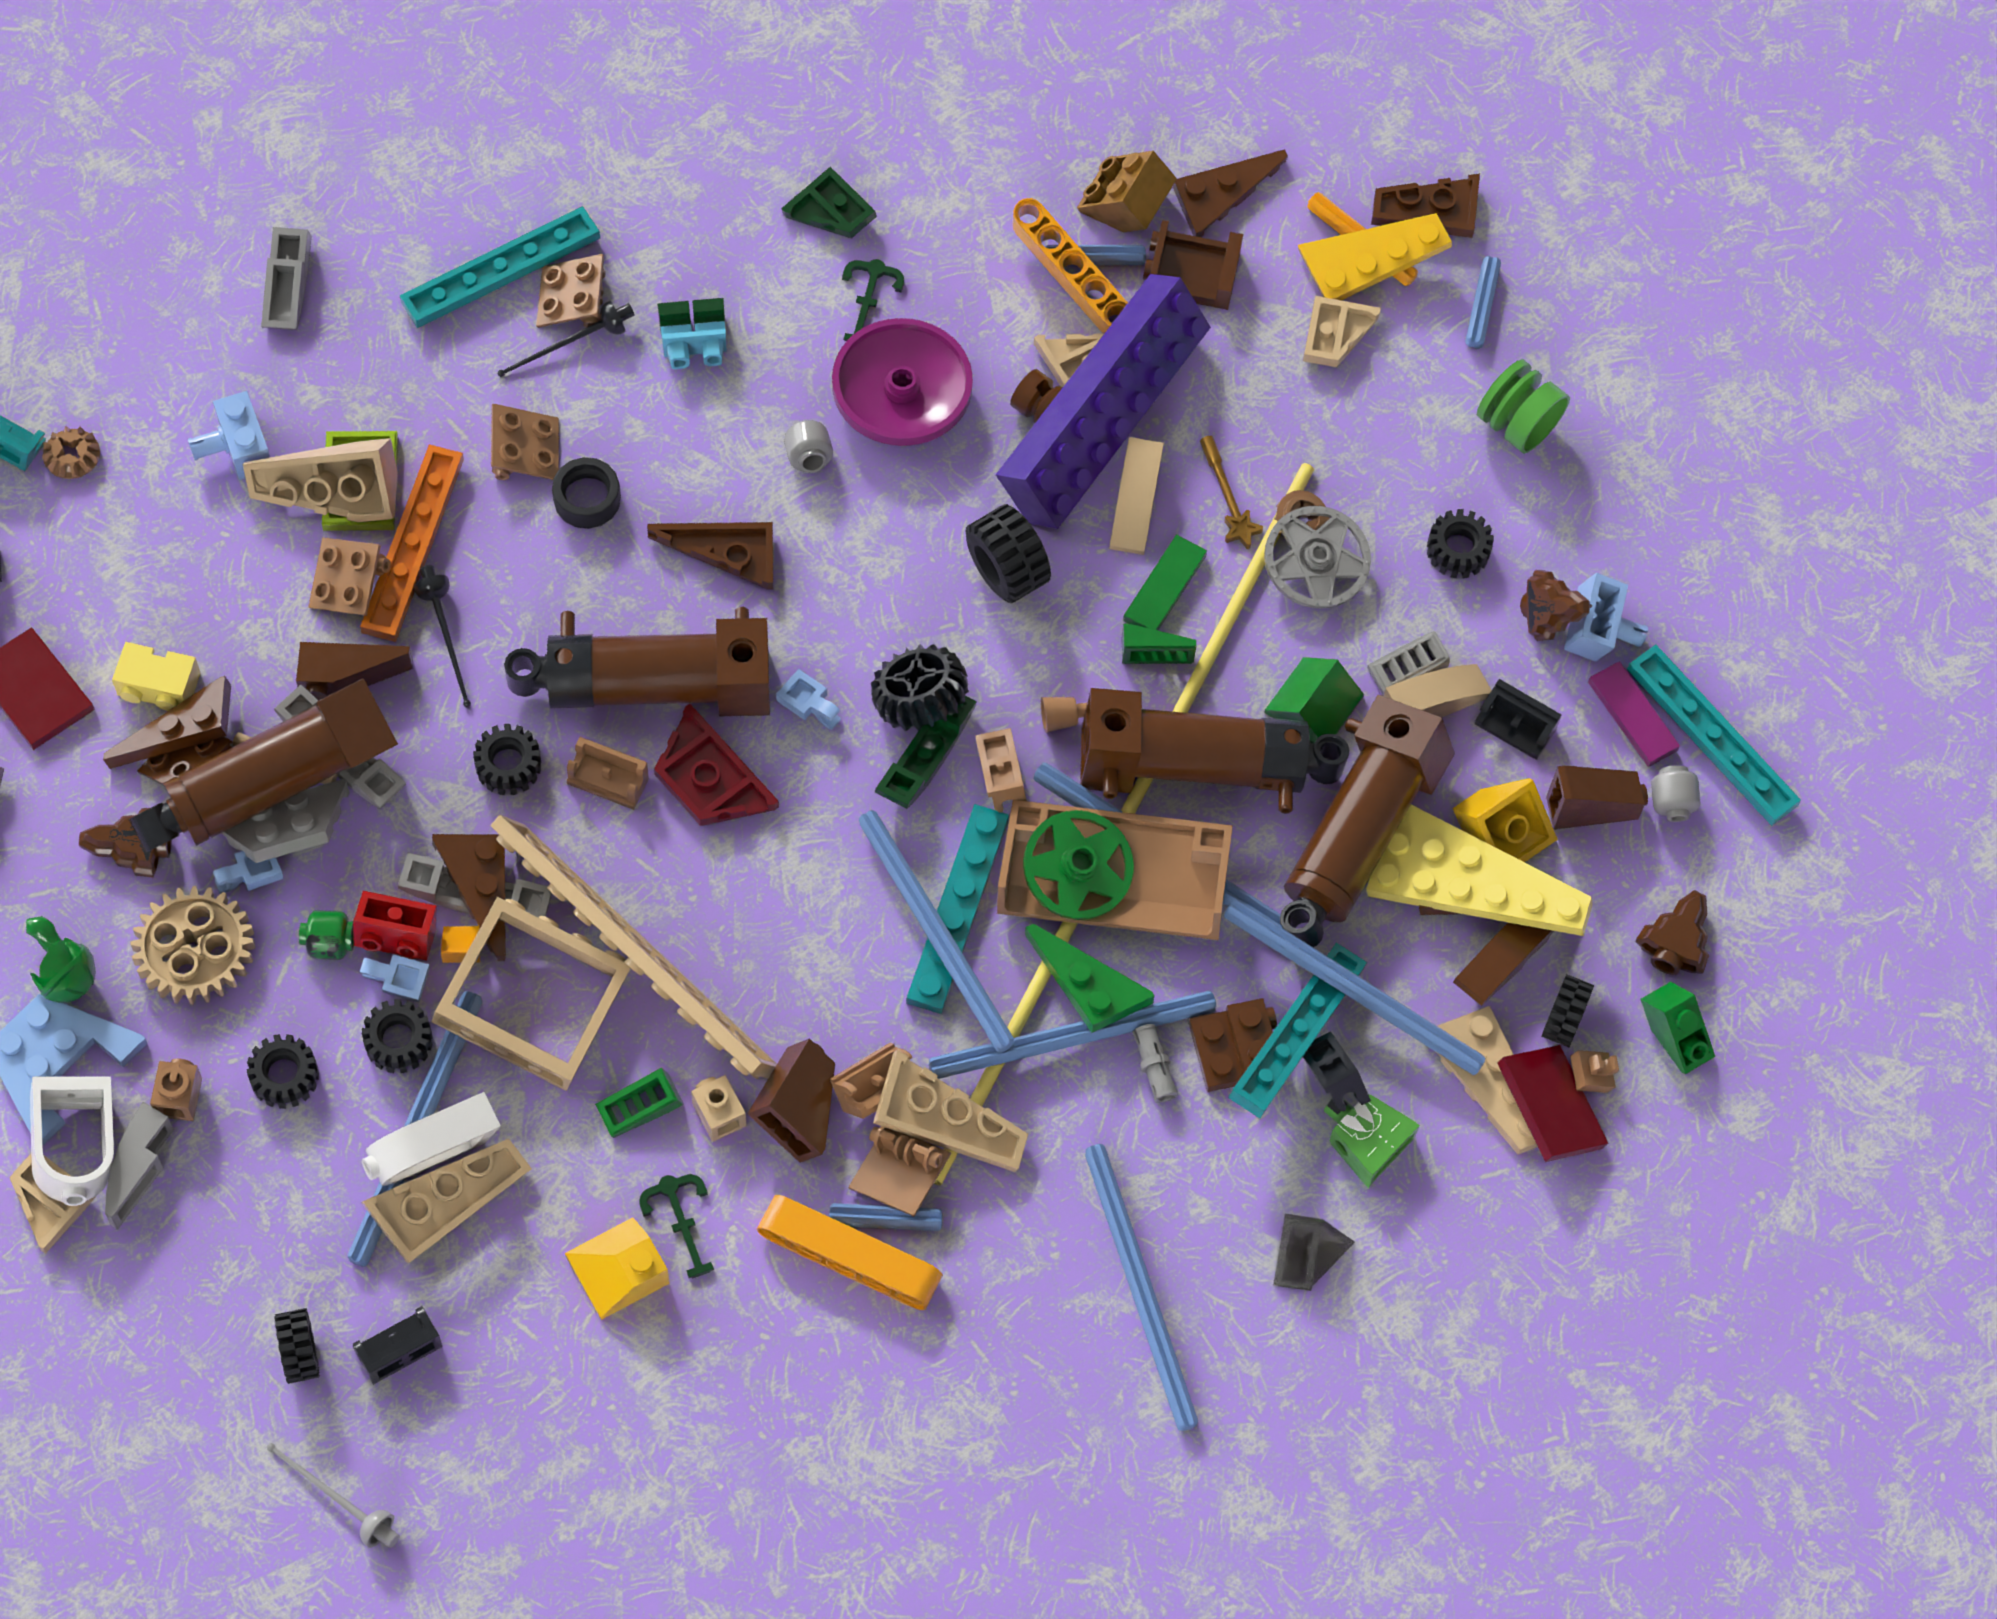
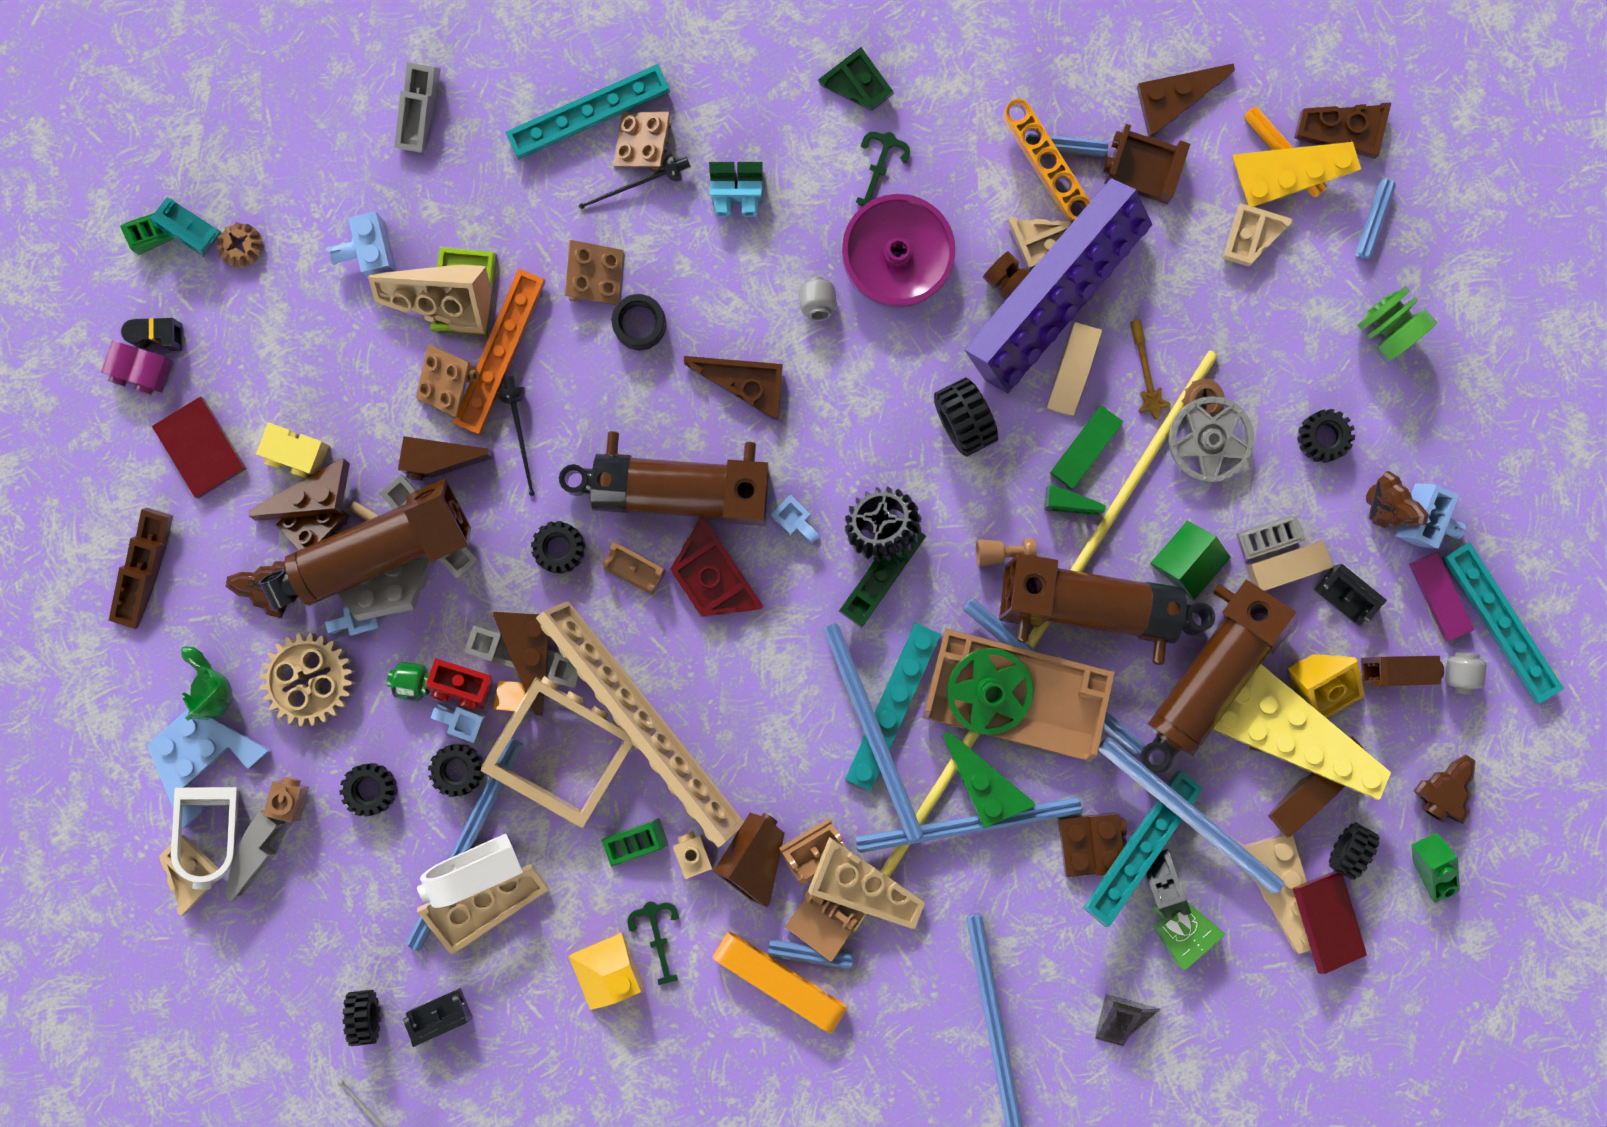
camera: 10 degrees right, 20 degrees up
medium nougat hinge [975,728,1027,812] -> none
pearl gold slope [1077,150,1177,232] -> none
light grey pin [1132,1024,1178,1103] -> none
medium nougat tile [1570,1050,1619,1093] -> none

